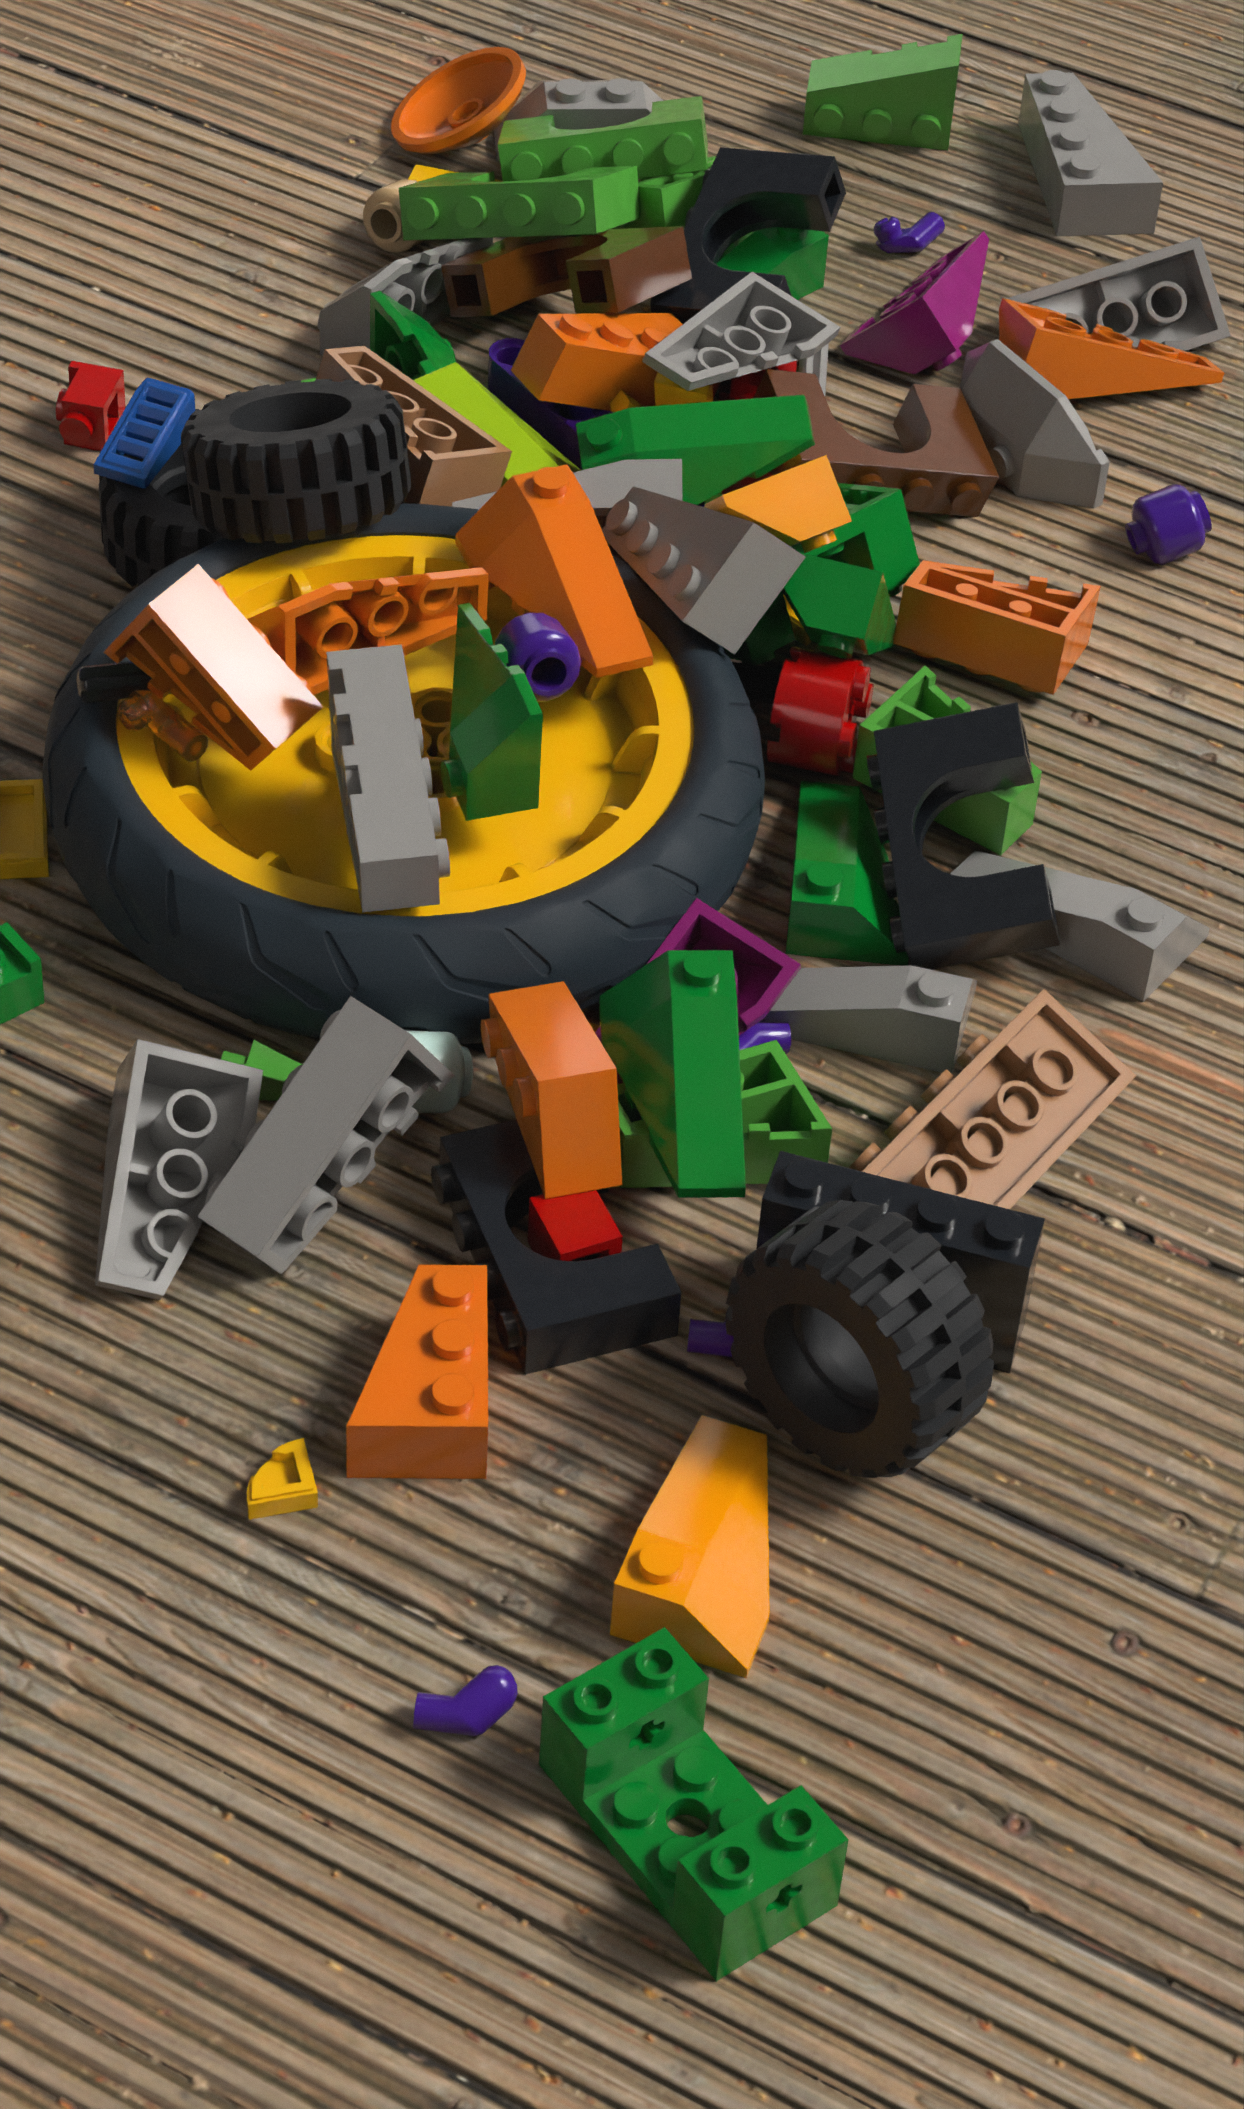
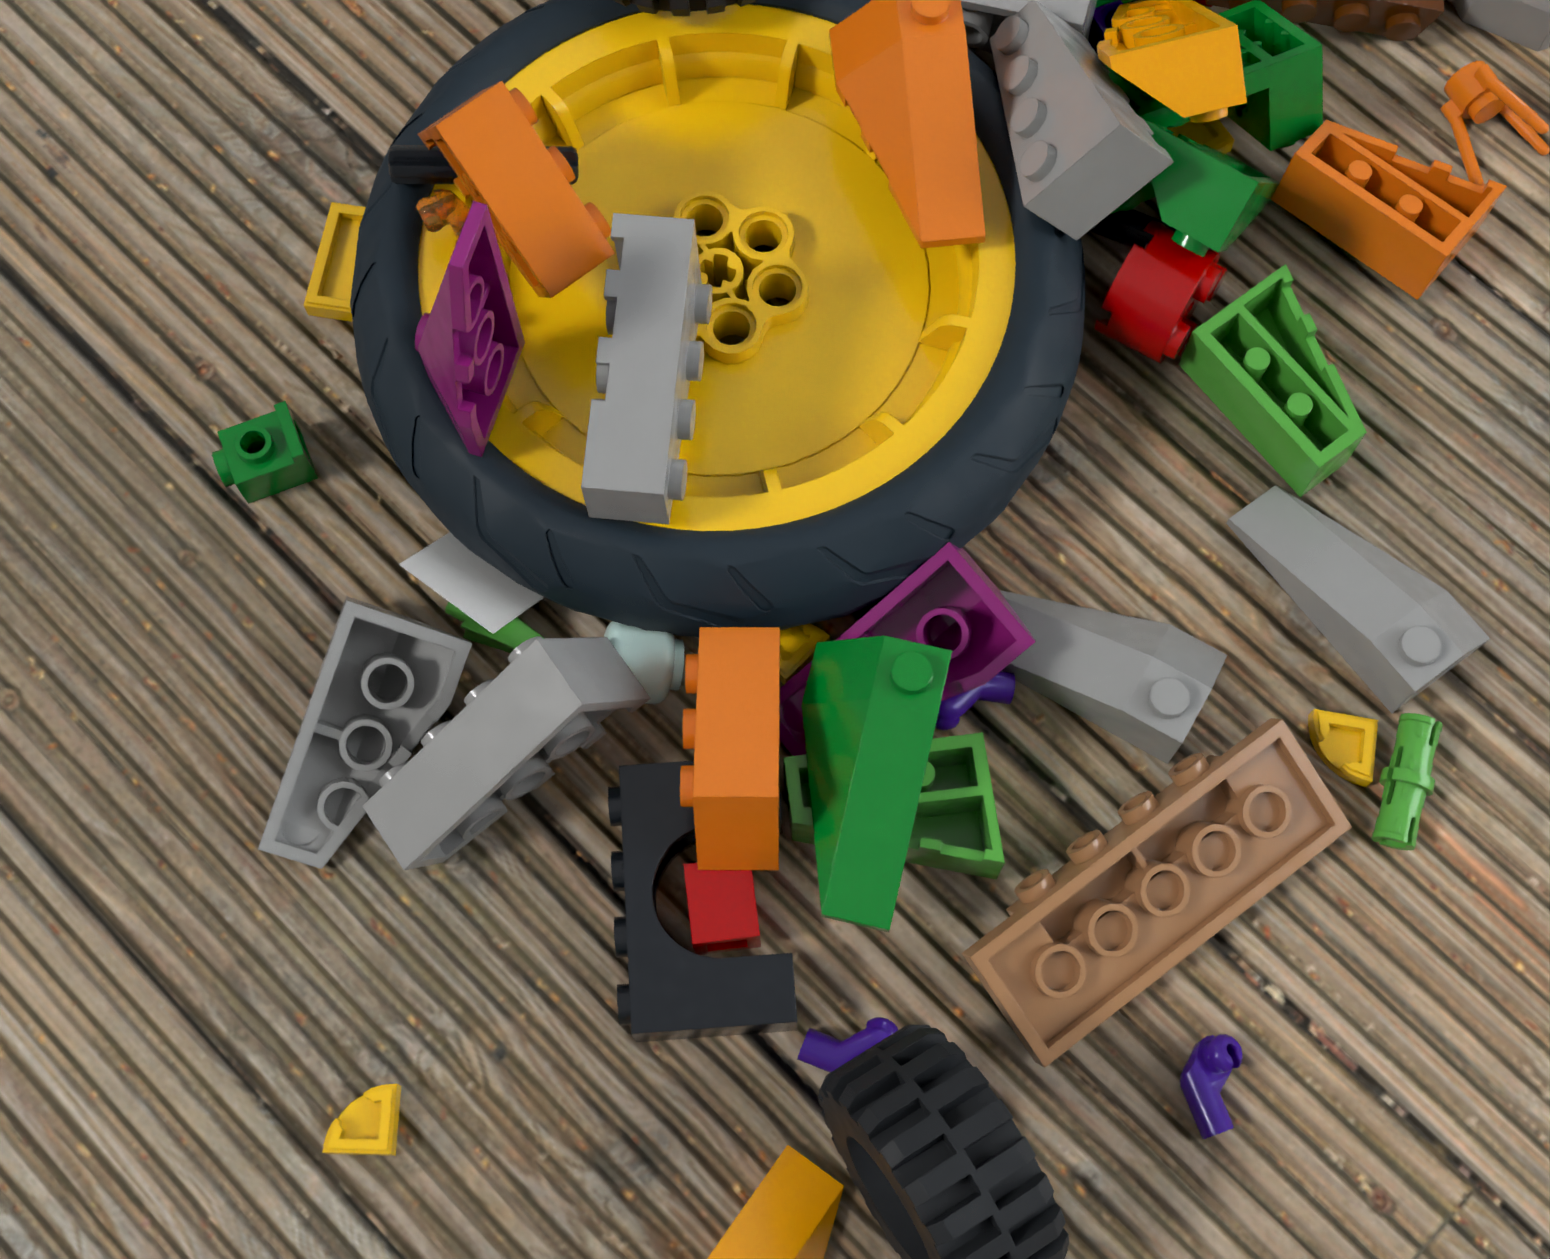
camera: 20 degrees right, 25 degrees up
orange wedge [247,567,488,695] -> none
orange wedge [346,1264,488,1479] -> none
green wedge [441,603,543,821] -> none
dark purple head [495,613,581,702] -> none
black arch [756,1151,1045,1373] -> none
green wedge [785,781,909,966] -> none
black arch [867,702,1060,970] -> none
none -> white sticker [399,532,545,634]
none -> magenta wedge [415,201,525,457]
none -> dark purple arm [1180,1034,1243,1140]
none -> yellow tile [1308,709,1378,787]
none -> bright green pin [1371,713,1443,851]
none -> orange plant [1440,61,1550,187]

